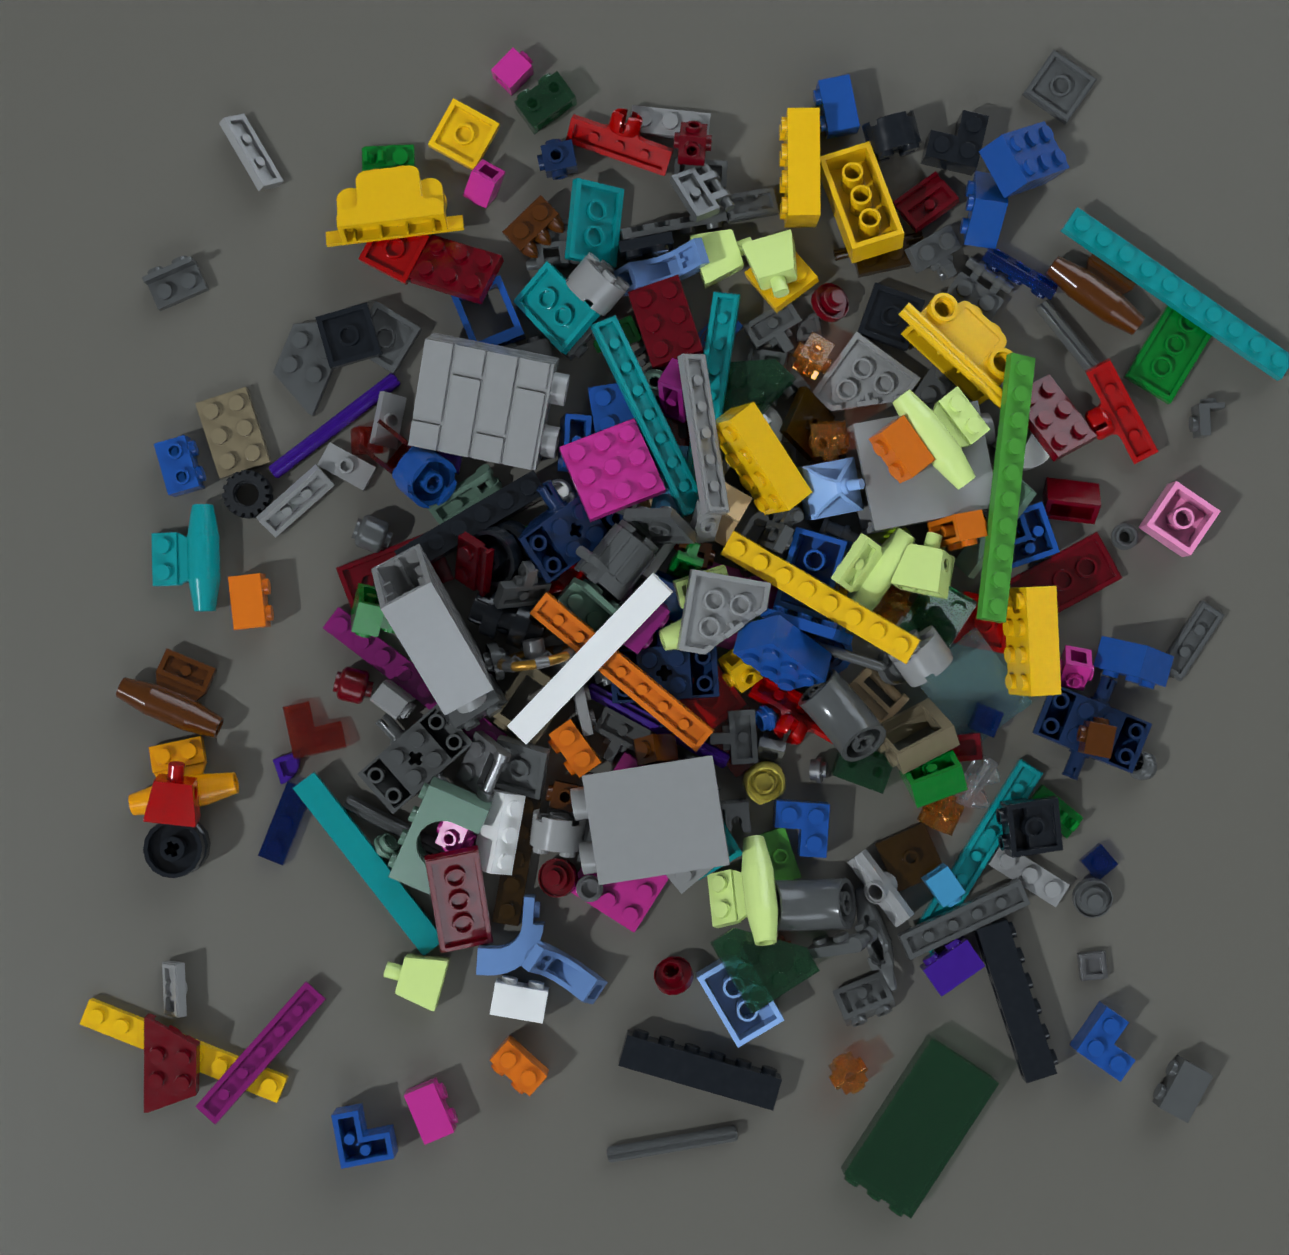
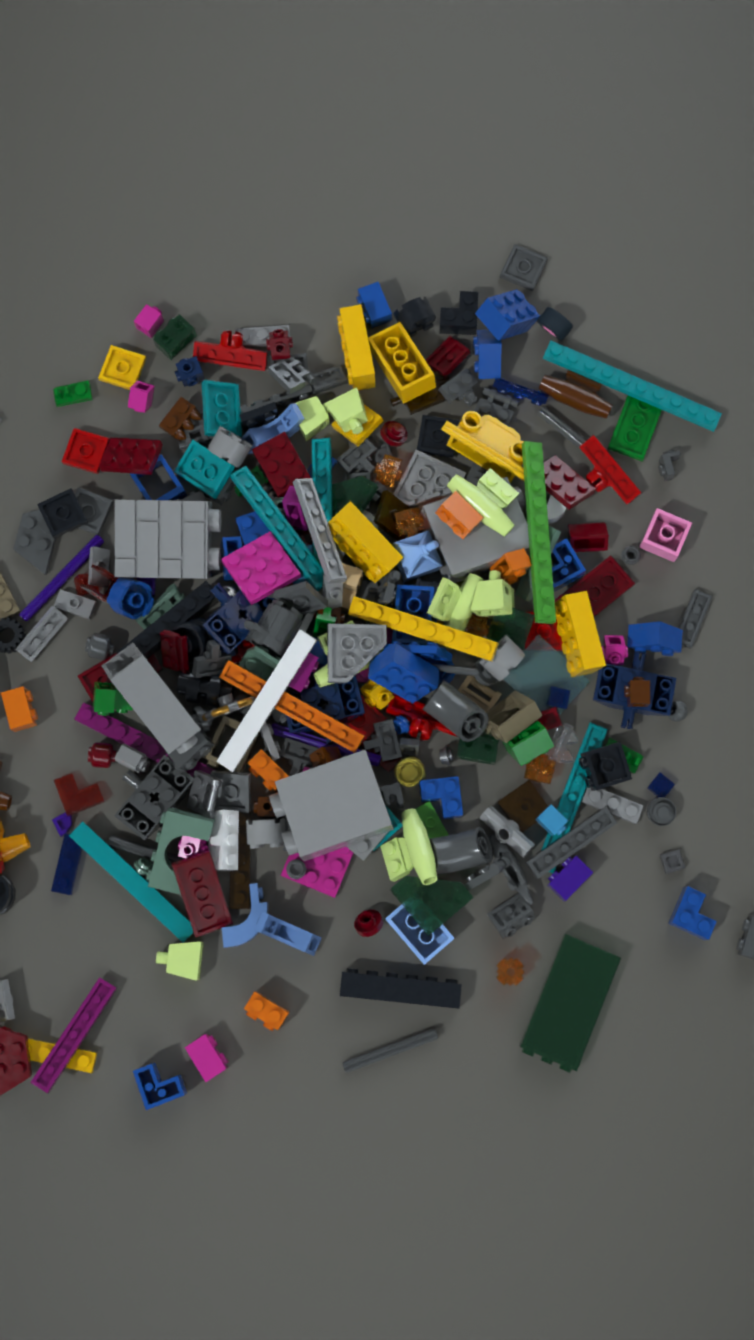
camera: 10 degrees left, 10 degrees down
yellow brick [326,165,464,247] -> none
white brick [490,975,549,1024] -> none
dark red plate [538,858,578,898] -> none
black brick [974,917,1058,1083] -> none
none -> black wheel [537,307,573,341]

